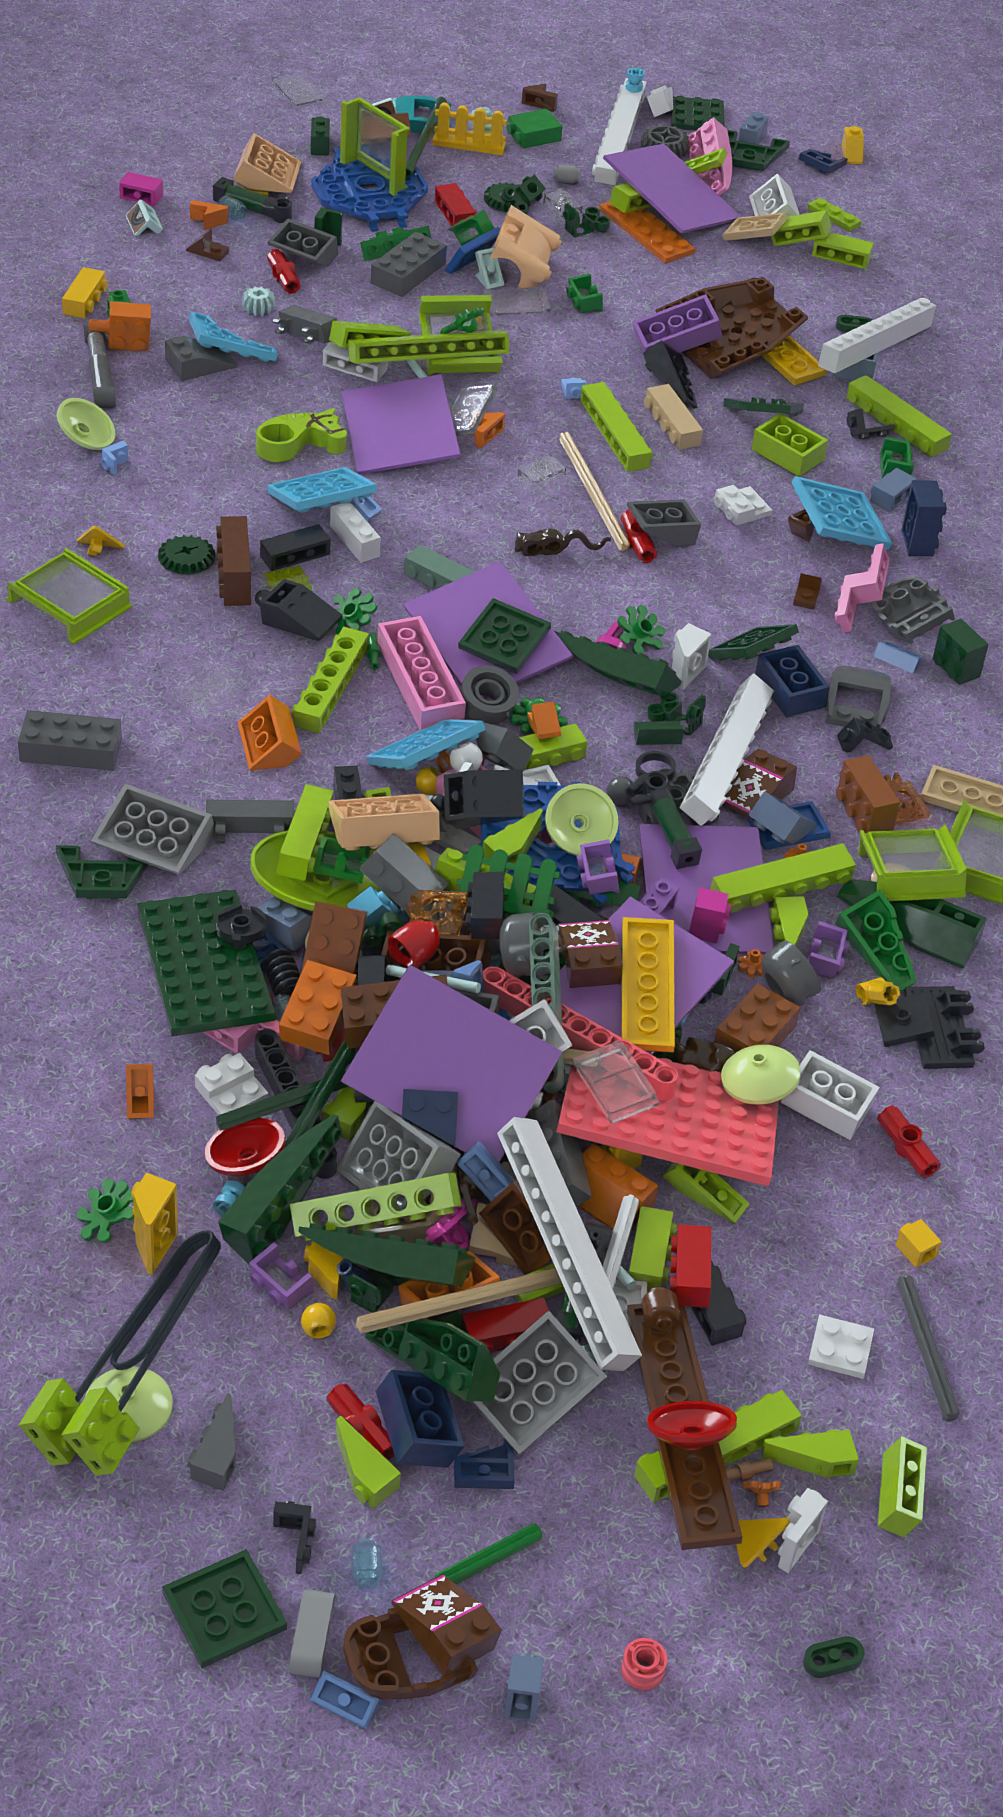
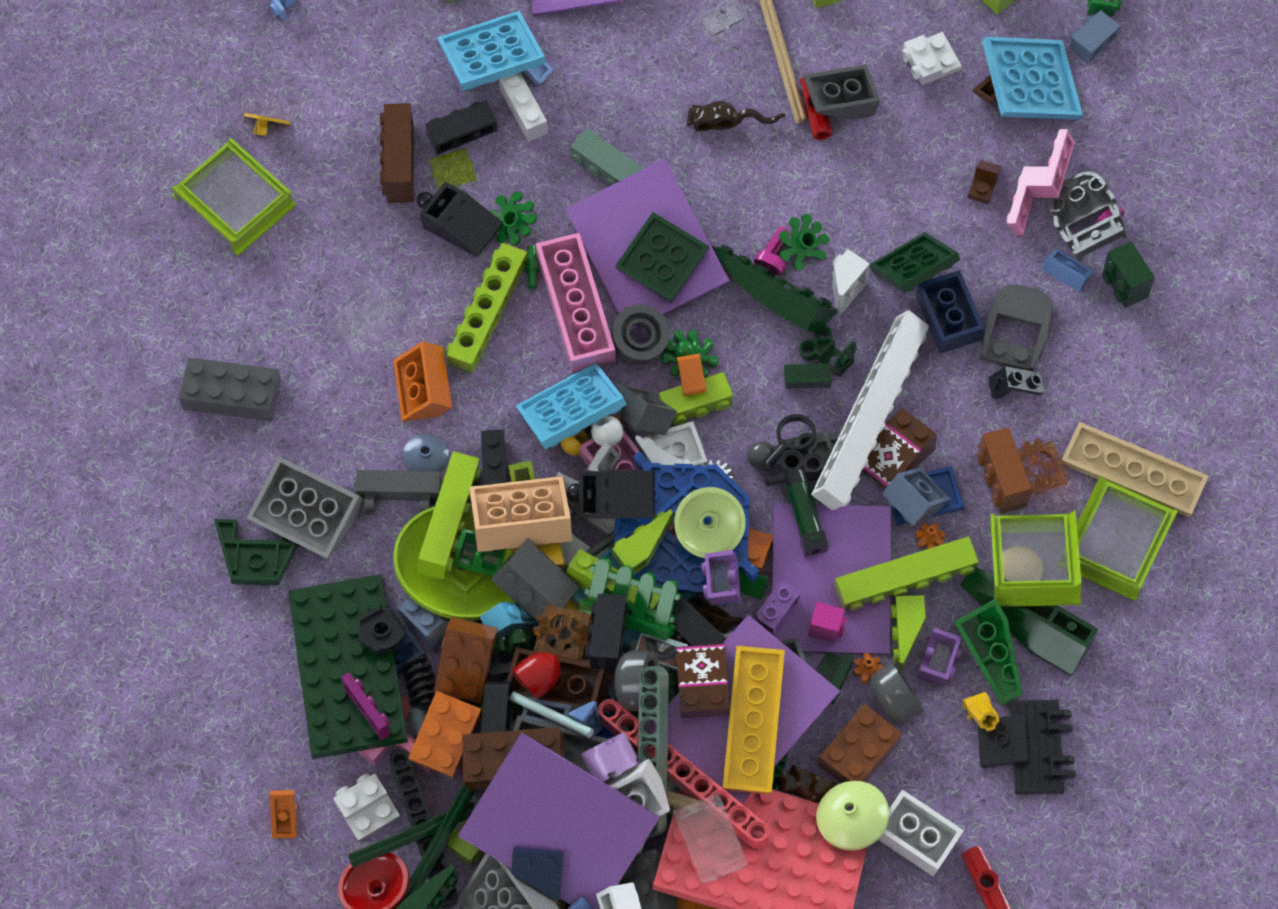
camera: 10 degrees right, 20 degrees up
dark green gear [158,534,215,574] -> none
dark blue brick [901,480,947,556] -> none
none -> magenta plate [341,672,390,741]
none -> sand blue dish [403,433,449,471]
none -> lavender brick [581,732,640,782]

